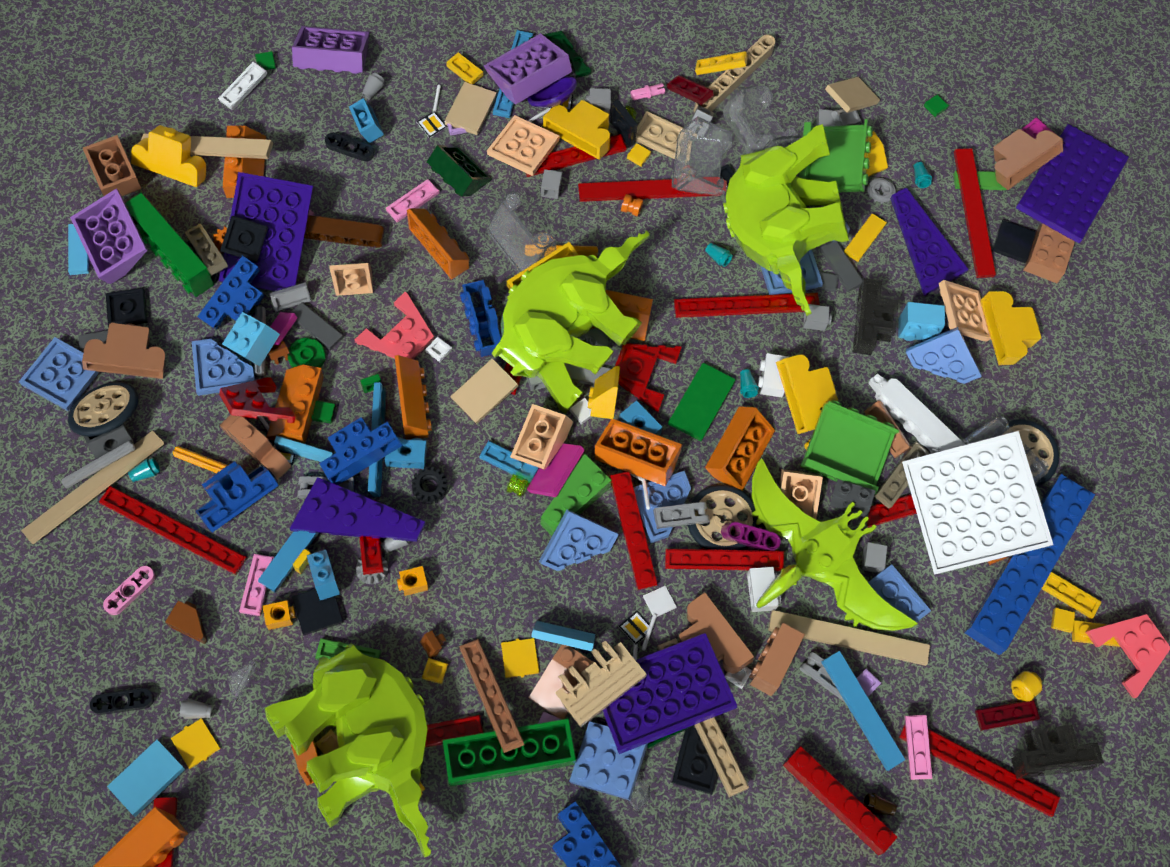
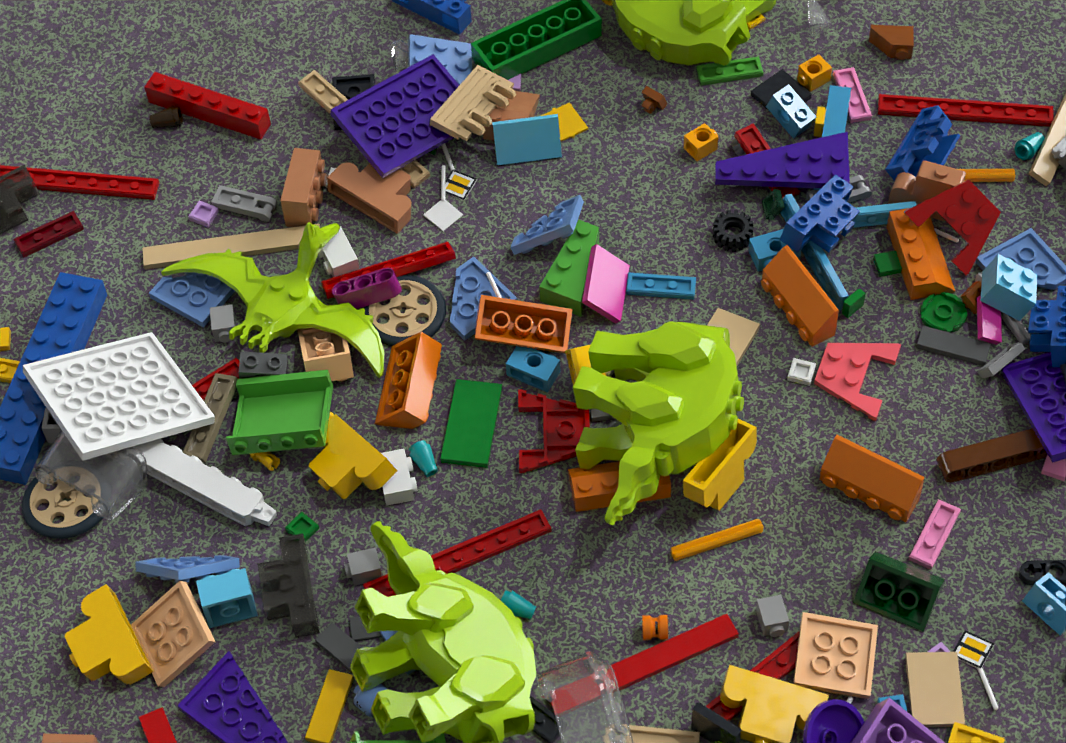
camera: 170 degrees right, 10 degrees down
bright pink beam [103,566,155,615] -> none
light nougat slope [330,263,373,296] -> none
yellow tile [422,658,448,684] -> none
red tile [425,715,483,748] -> none
nougat tile [459,639,524,753] -> none
blue piece [460,280,501,357] -> none
clear windscreen [488,190,556,273] -> none
clear neon green wheel [506,474,528,497] -> none
light nougat slope [511,404,573,470] -> none
red plate [610,472,657,590] -> none
yellow tile [627,143,651,167] -> none
light grey plate [653,502,710,529] -> none
dark azure tile [821,651,905,771] -> none
nougat tile [864,401,912,458] -> none
bright pink tile [904,715,932,780] -> none
yellow head [1011,671,1042,701] -> none
none -> green tile [285,512,320,545]
none -> clear green tile [761,189,785,220]

